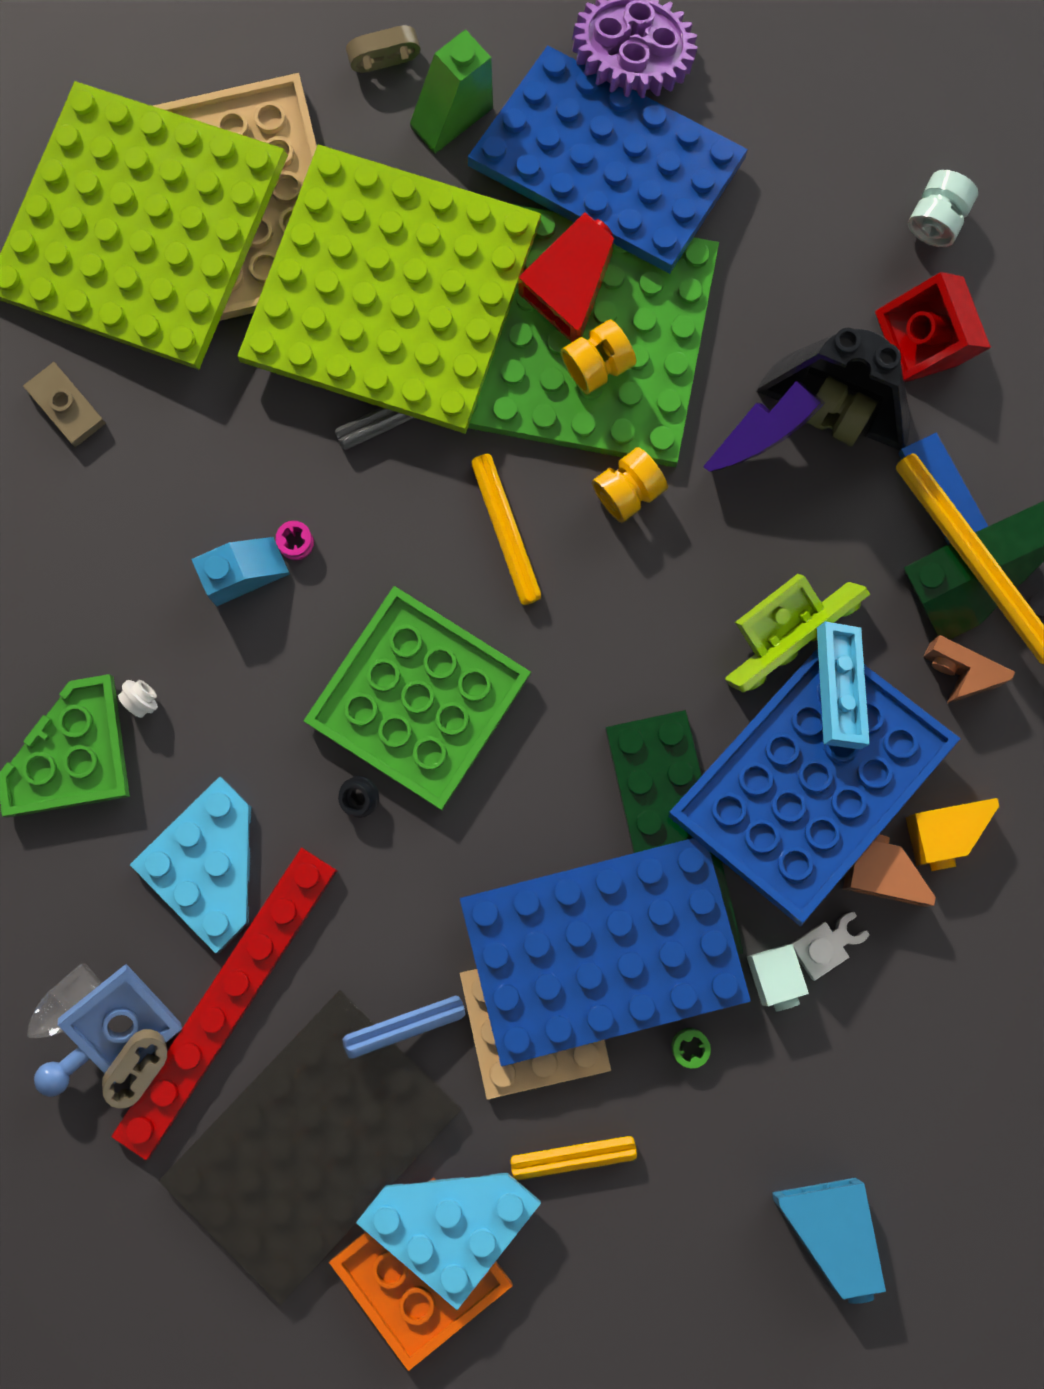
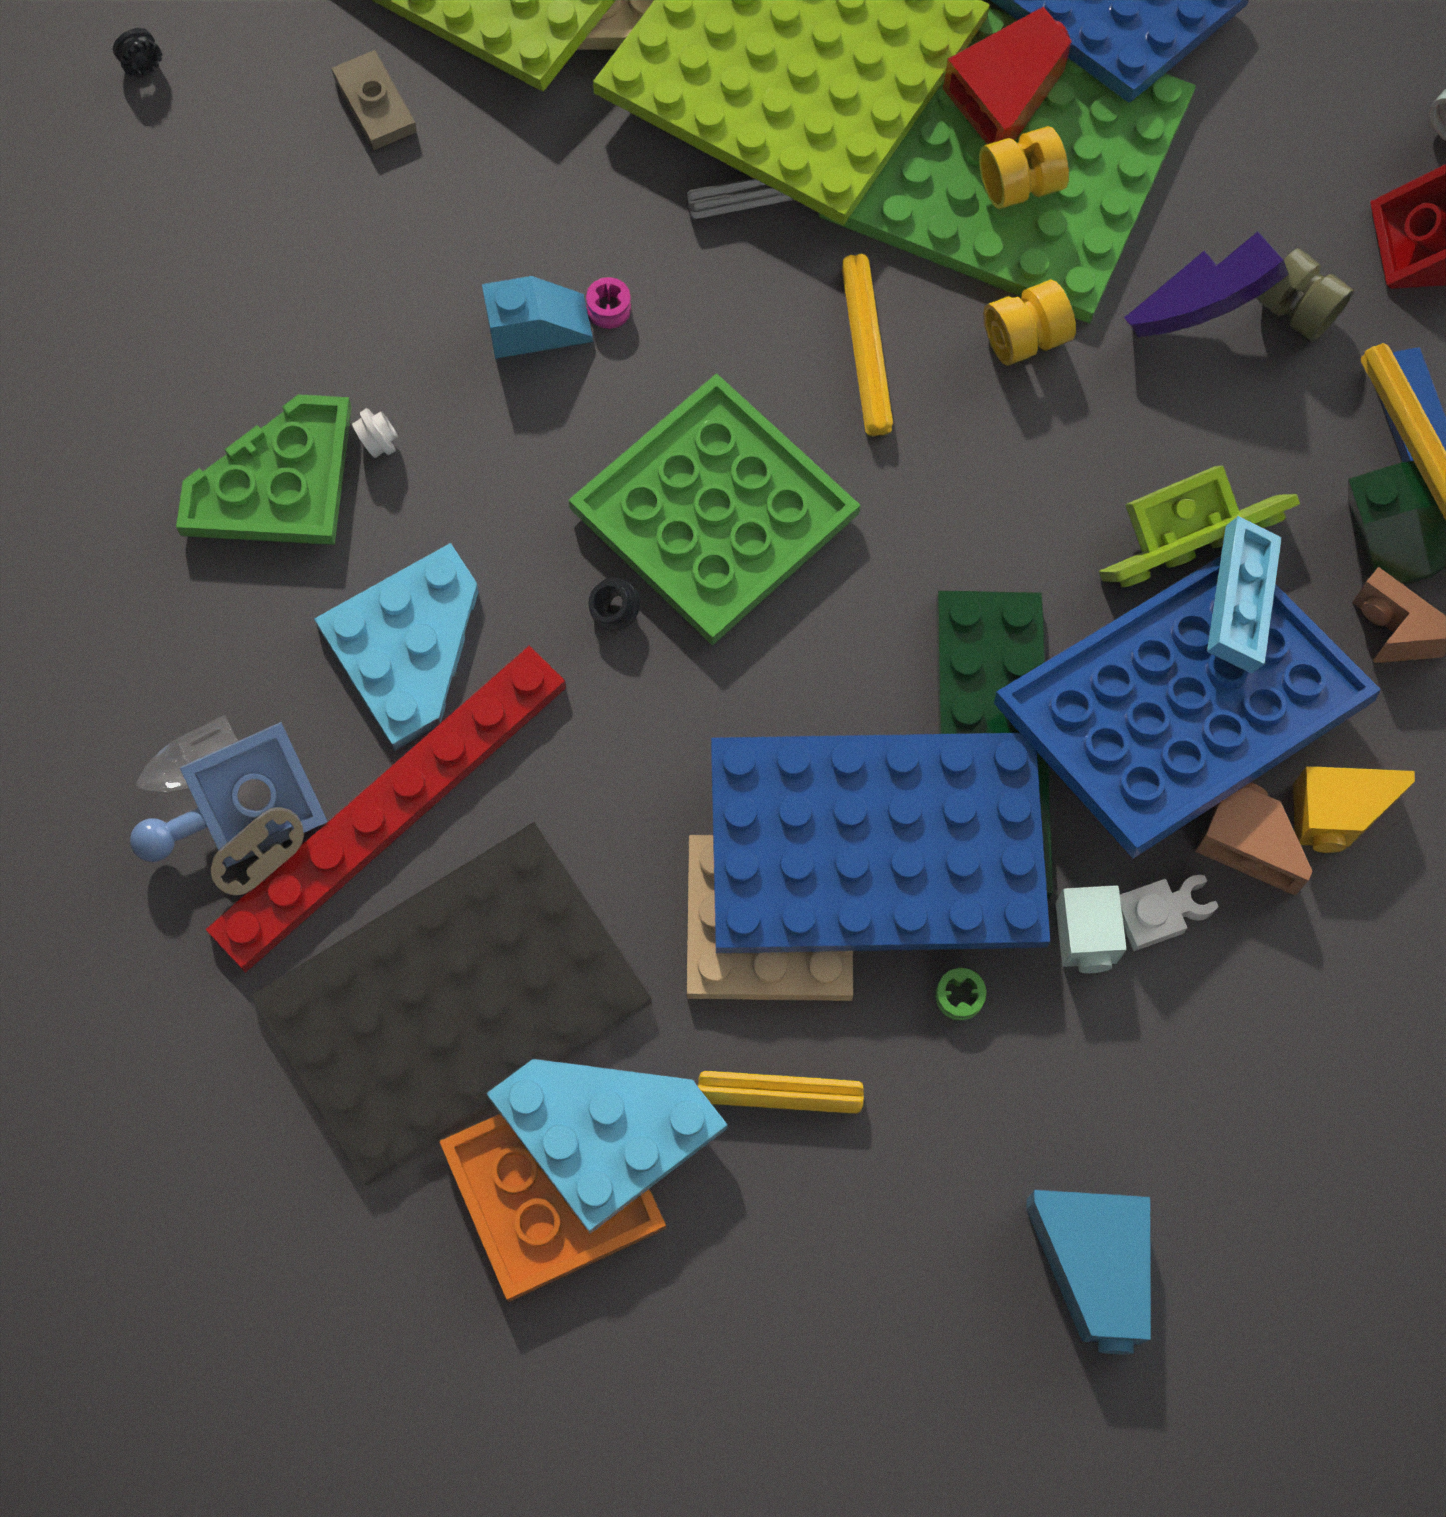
camera: 10 degrees right, 10 degrees down
medium blue axle [343,996,465,1059] -> none
black cone [757,327,910,450] -> none

